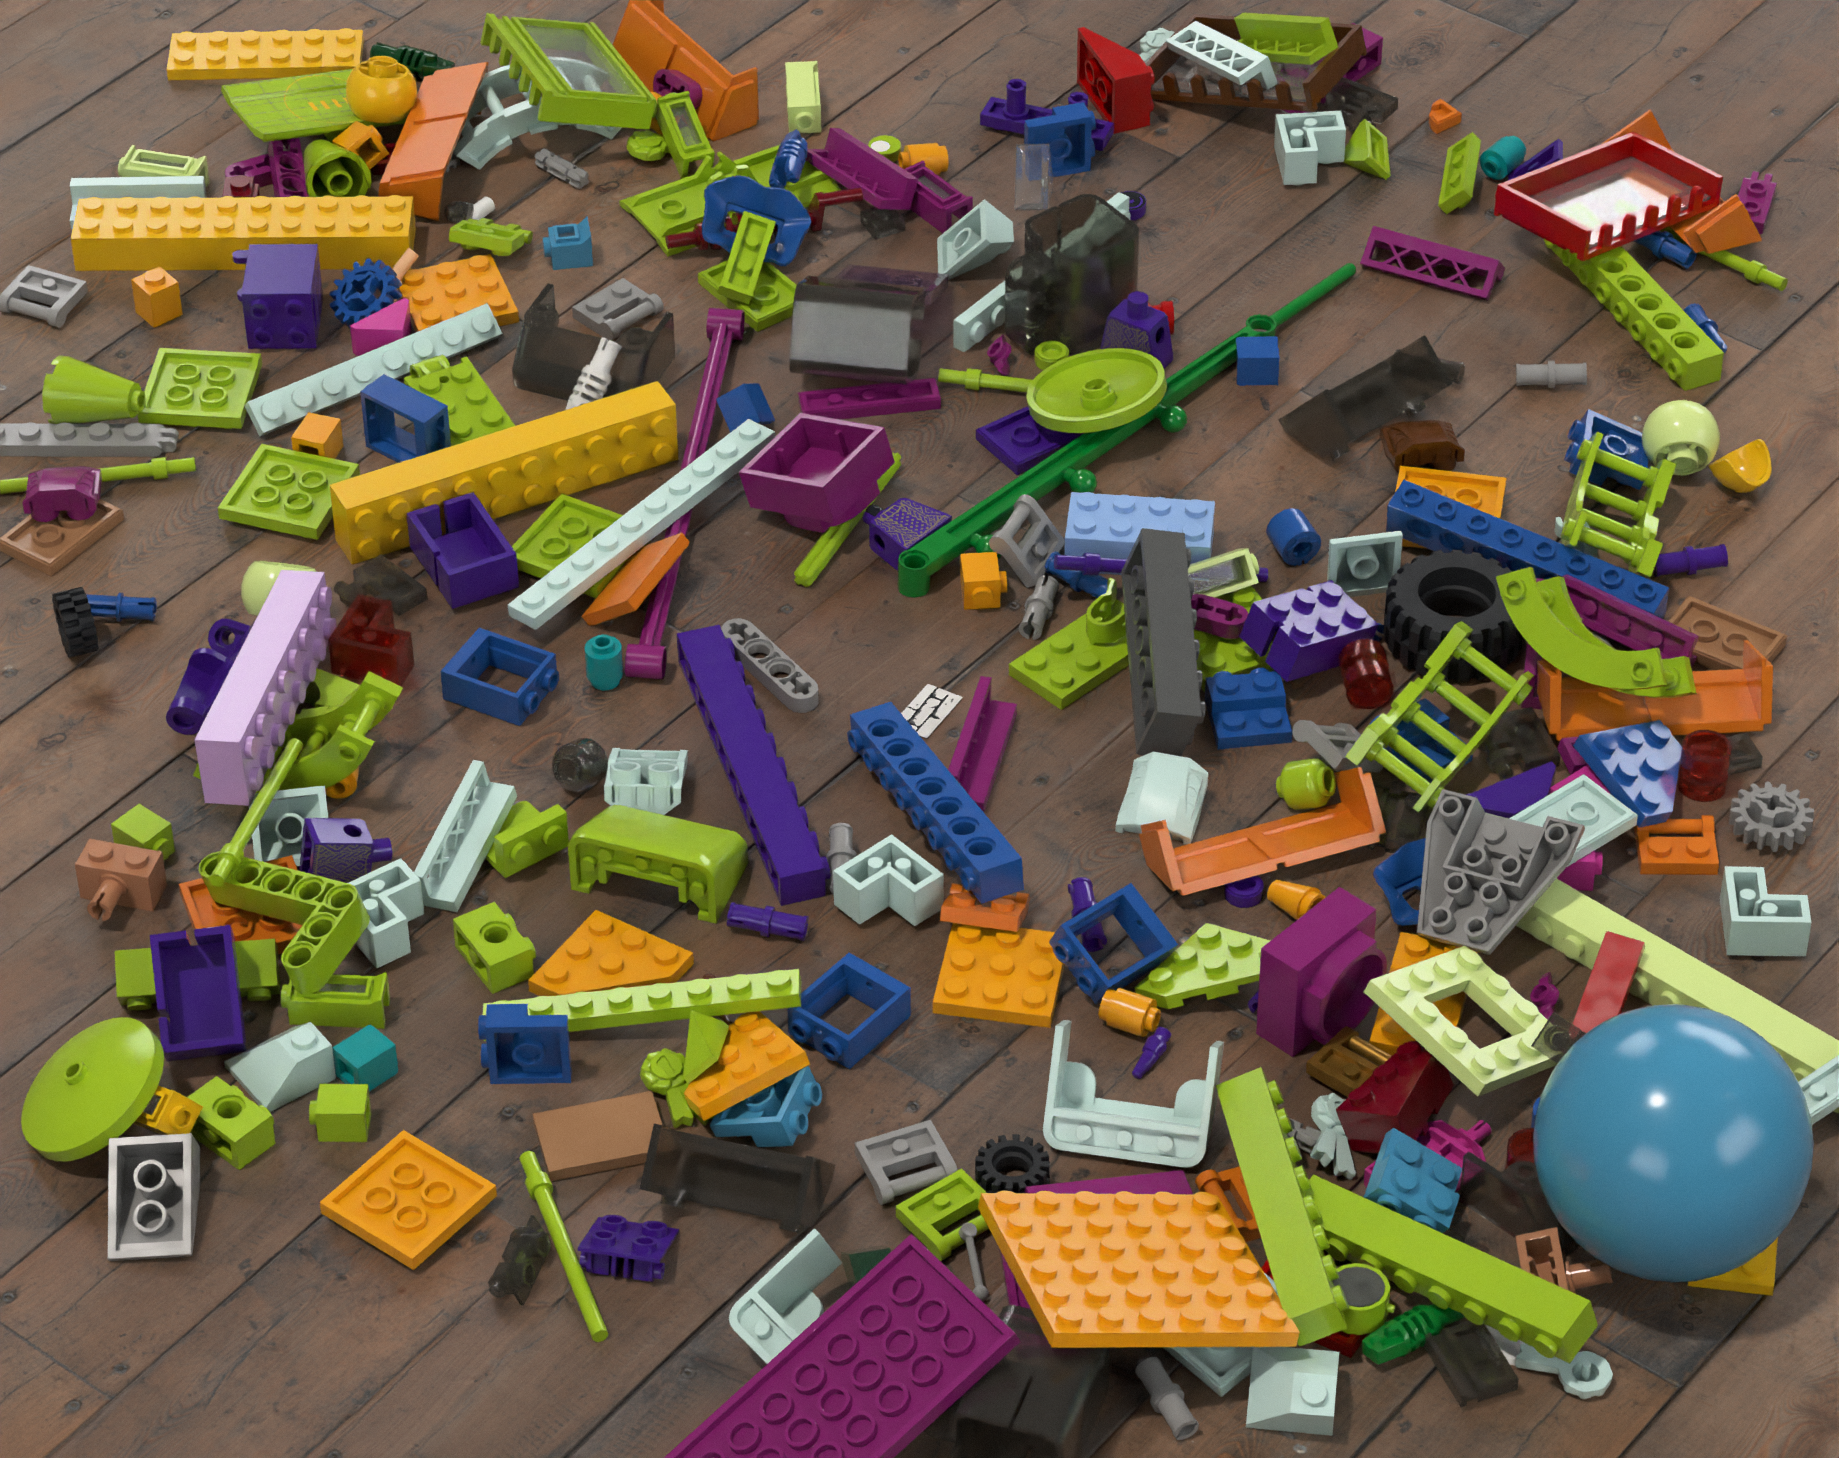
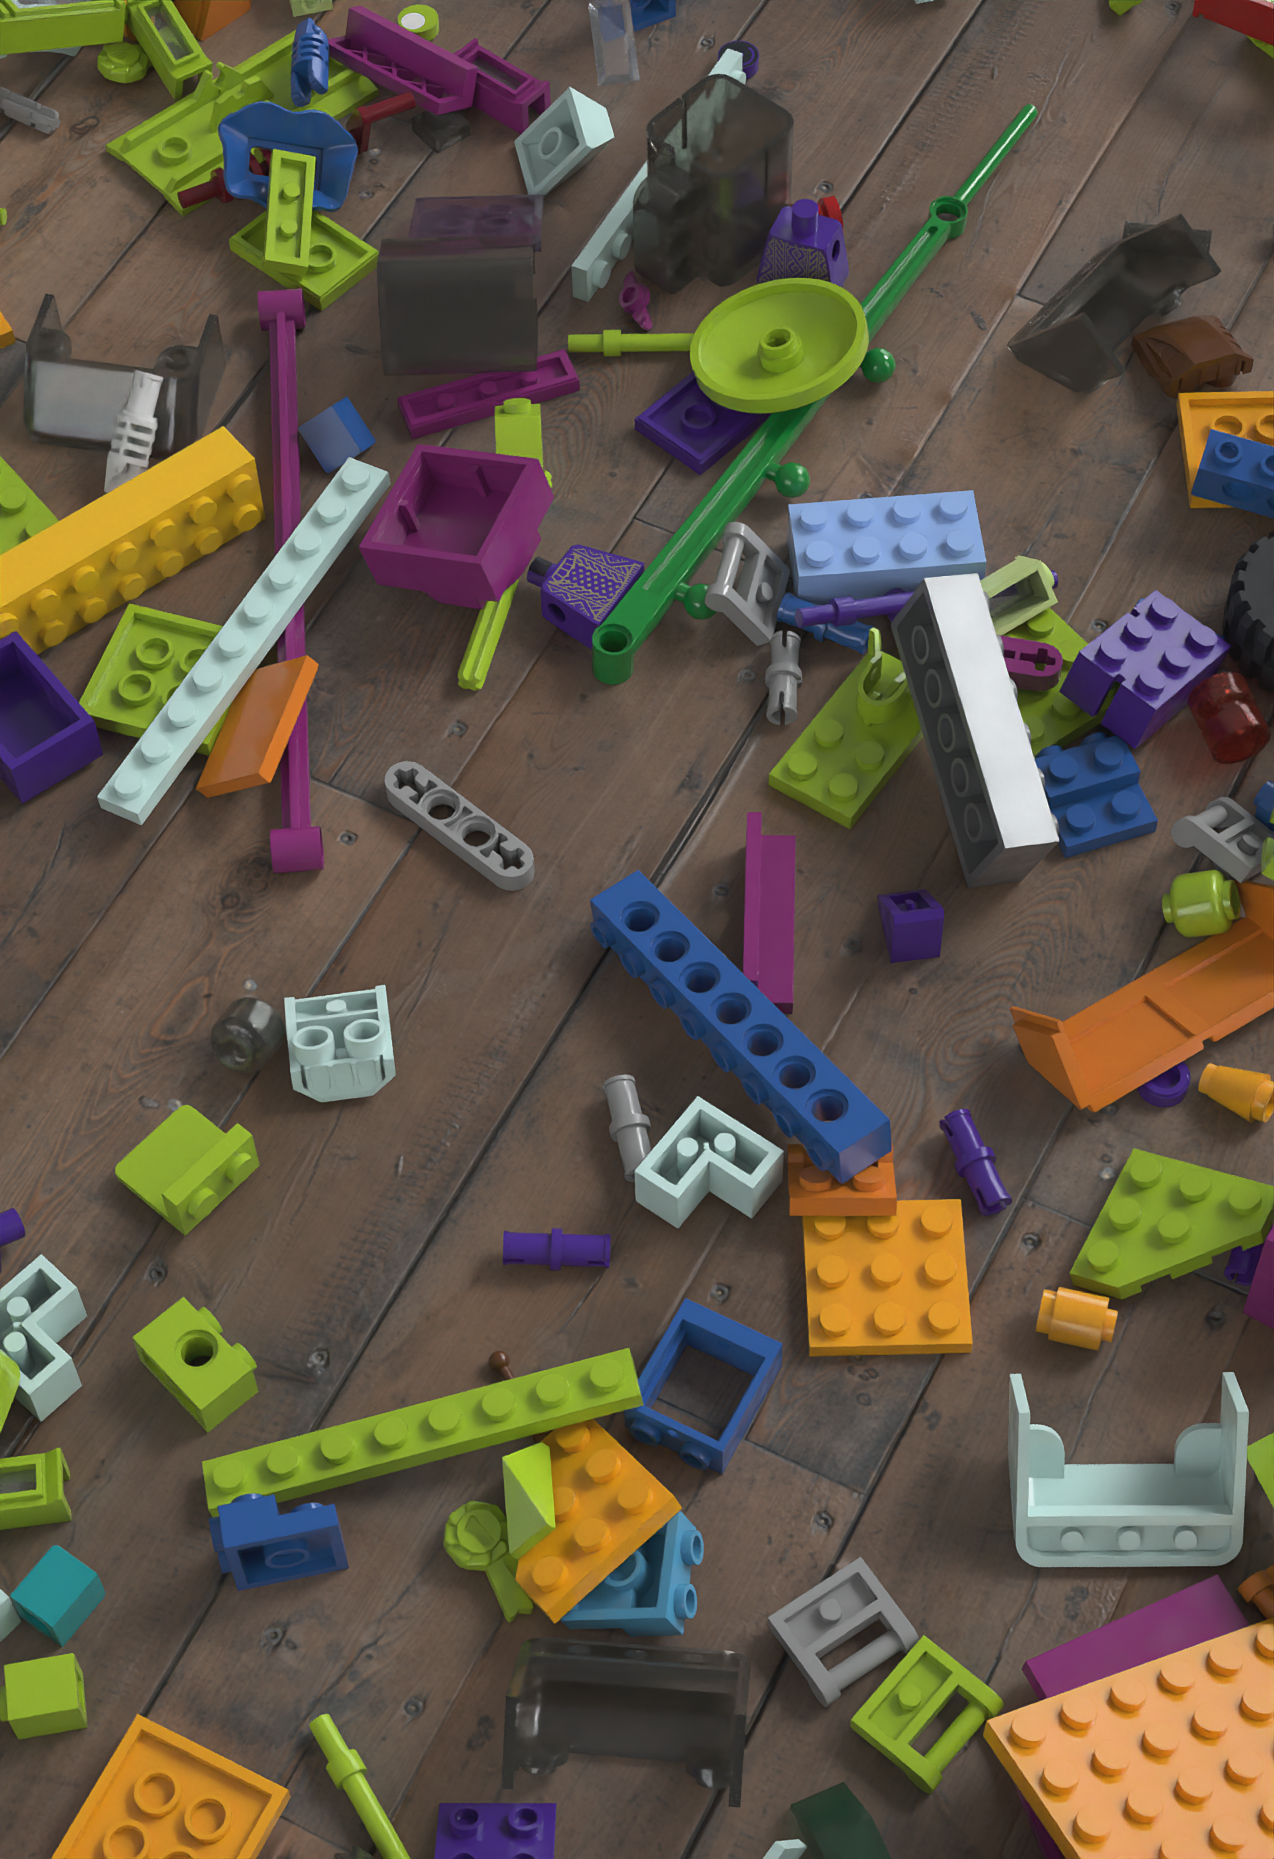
camera: 10 degrees left, 15 degrees up
light aqua fence [414,760,517,912] -> none
blue window [440,628,559,726] -> none
light orange plate [528,910,694,997] -> none
medium nougat tile [532,1091,670,1181] -> none
dark azure window [542,217,593,270] -> none
lime windscreen [568,805,749,924] -> none
light grey plate [572,278,664,341] -> none
teal brick [584,634,623,691] -> none
dark purple brick [677,625,831,906] -> none
light orange brick [898,143,949,176] -> none
white sticker [901,684,963,738] -> none
light grey hinge [959,1222,989,1302] -> none
light orange brick [960,552,1007,610] -> none
black tyre [975,1134,1050,1193] -> none
lime tile [1034,341,1069,370] -> none
blue window [1049,883,1178,1004] -> none
light aqua slope [1116,751,1208,845] -> none
dark purple piece [1132,1027,1171,1079] -> none
blue panel [1236,336,1280,386] -> none
blue piece [1266,508,1321,566] -> none
light aqua slope [1327,531,1403,597] -> none
magenta fence [1360,226,1505,301] -> none
none -> lime slope [495,398,543,469]
none -> dark purple slope [877,889,944,963]

